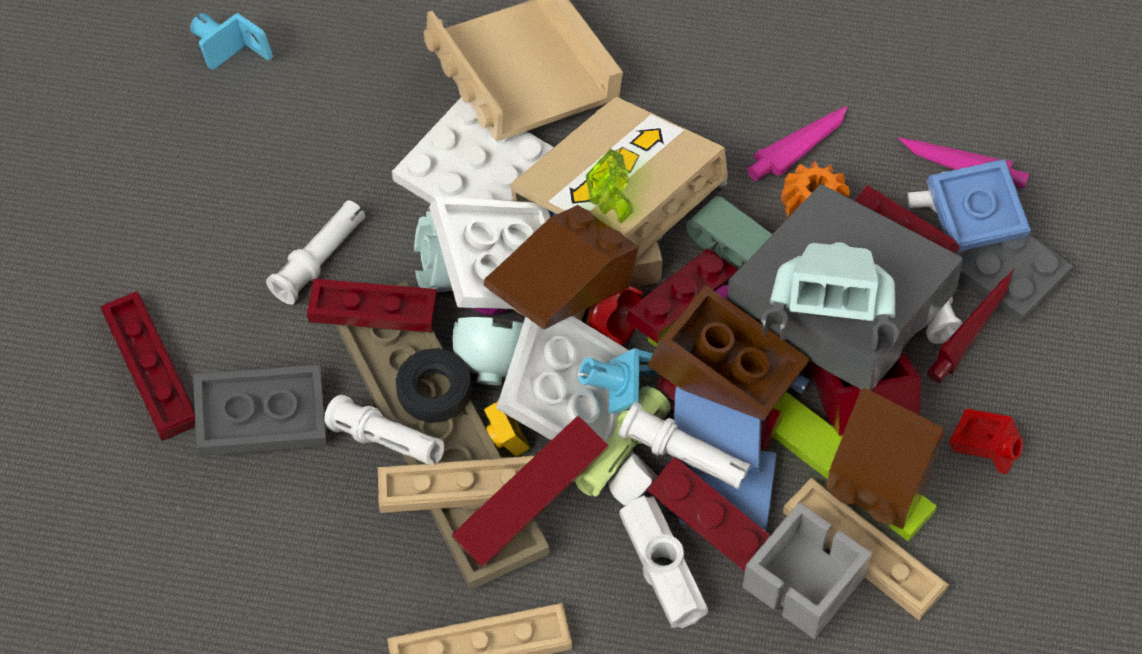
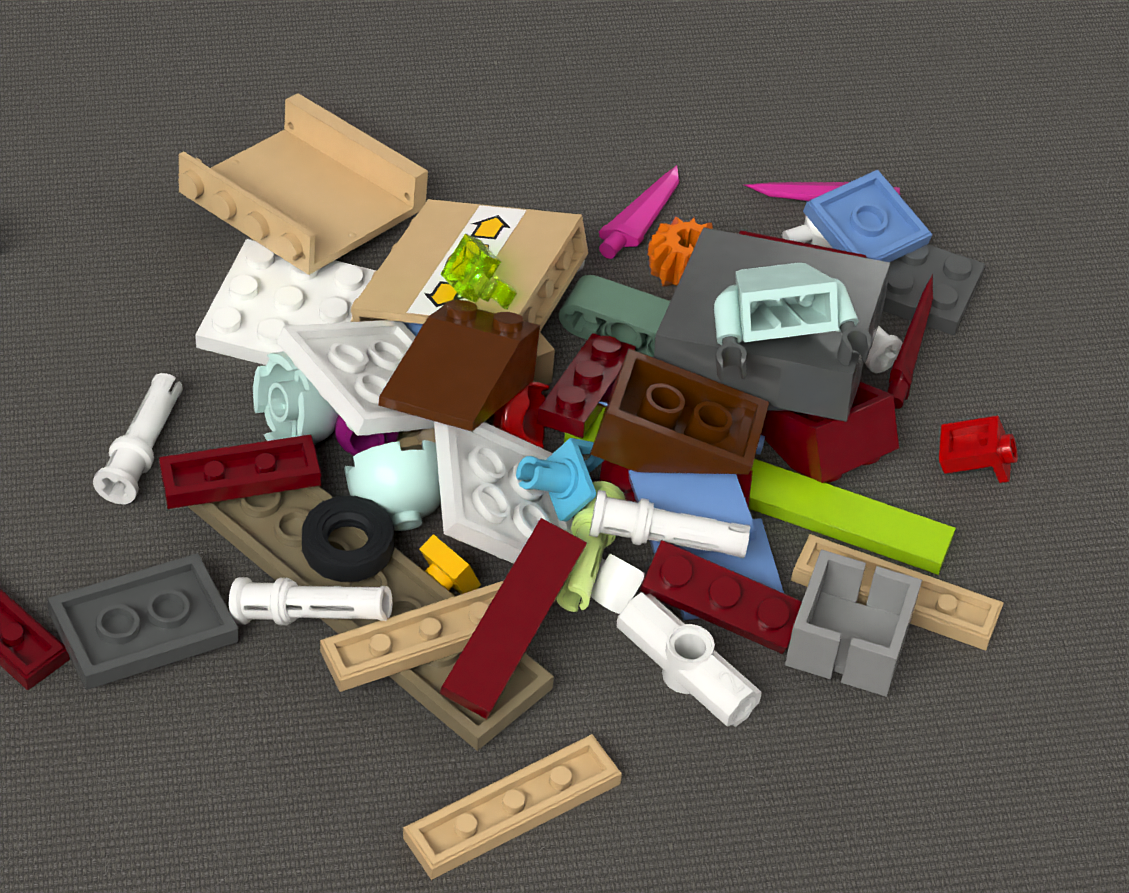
camera: 25 degrees left, 10 degrees down
reddish brown slope [826,387,944,530] -> none

